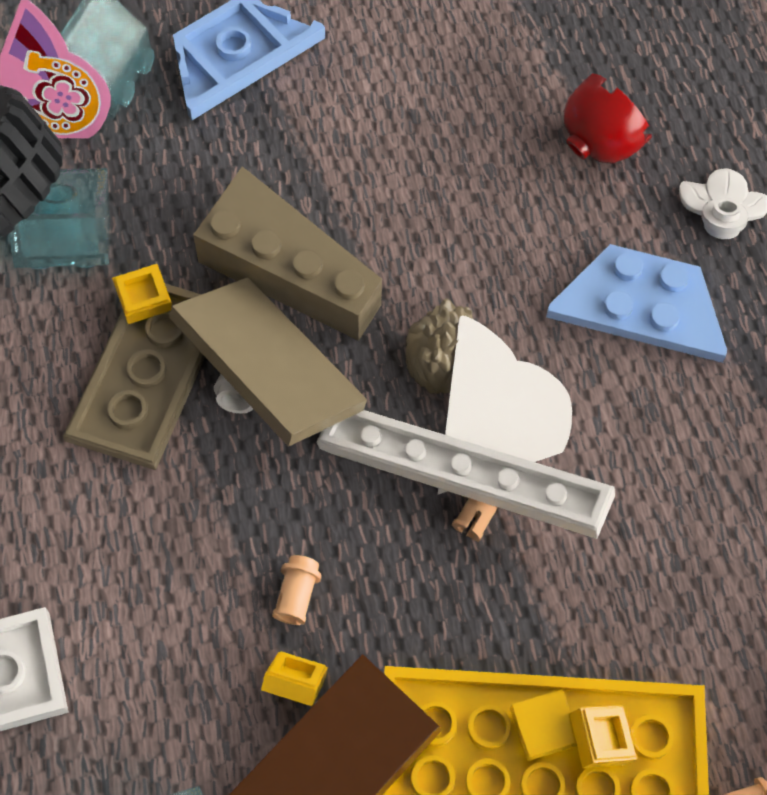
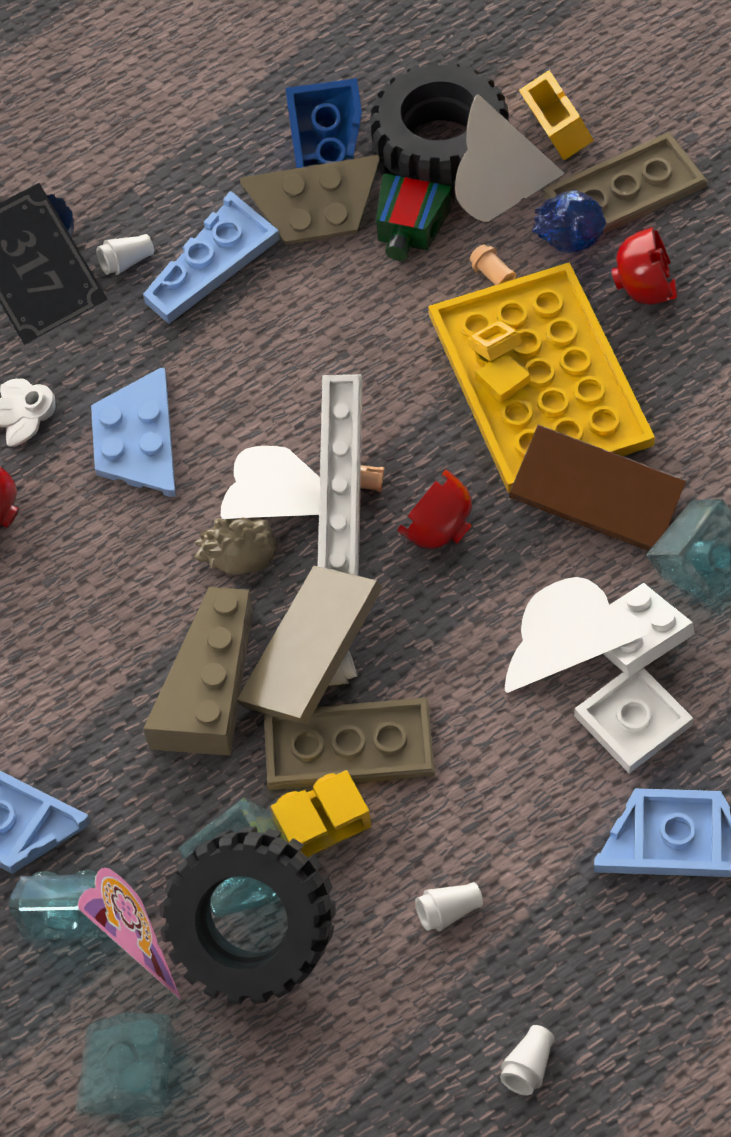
camera: 105 degrees left, 5 degrees down
yellow tile [112,264,172,324] -> none
yellow tile [261,651,328,706] -> none
light nougat pin [272,555,321,625] -> none
none -> yellow piece [270,770,371,857]
none -> red cylinder [396,469,472,549]
none -> white sticker [505,577,650,693]
none -> white plate [603,583,695,677]

